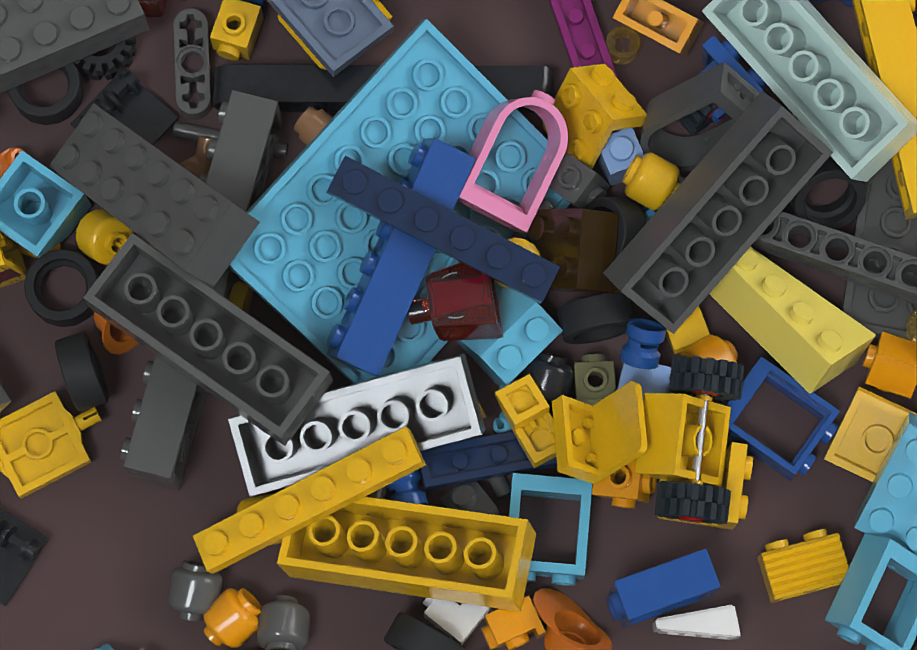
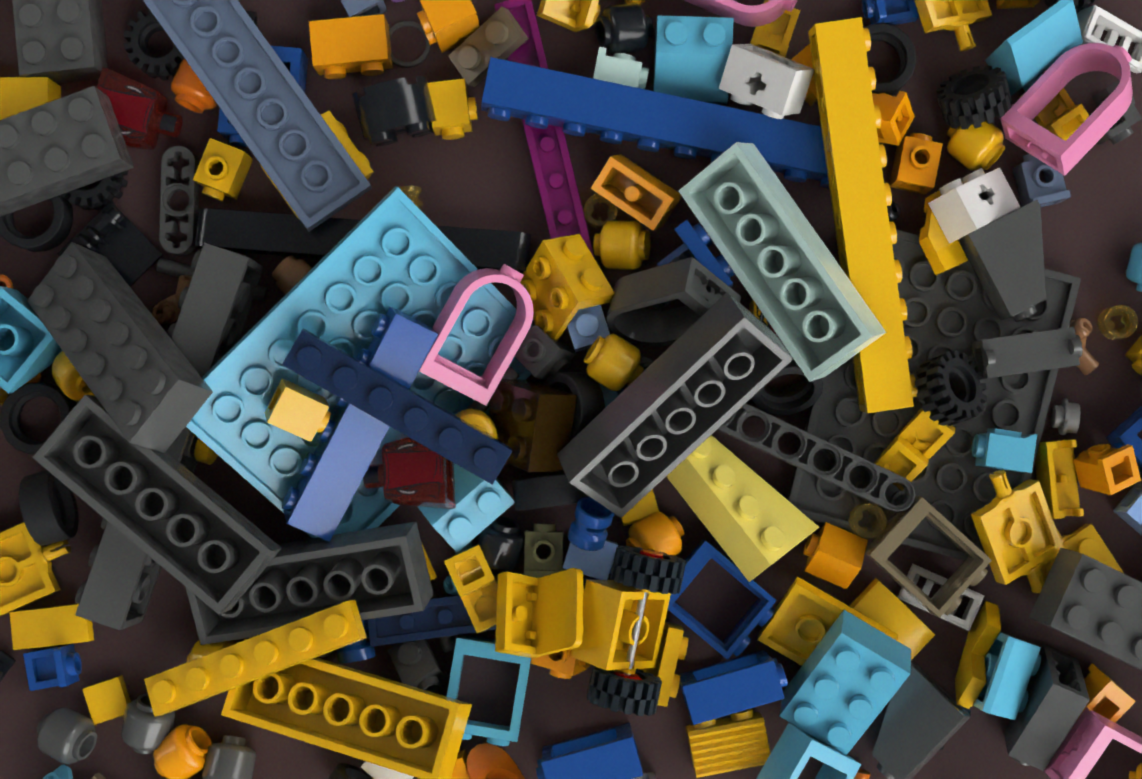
camera: 10 degrees right, 10 degrees up
none -> yellow slope [9,604,94,650]
none -> blue bracket [23,644,82,691]
none -> dark grey head [37,707,97,764]
none -> yellow tile [82,675,131,725]
none -> yellow brick [264,378,331,442]
none -> yellow head [593,221,651,270]
none -> blue window [678,650,788,725]

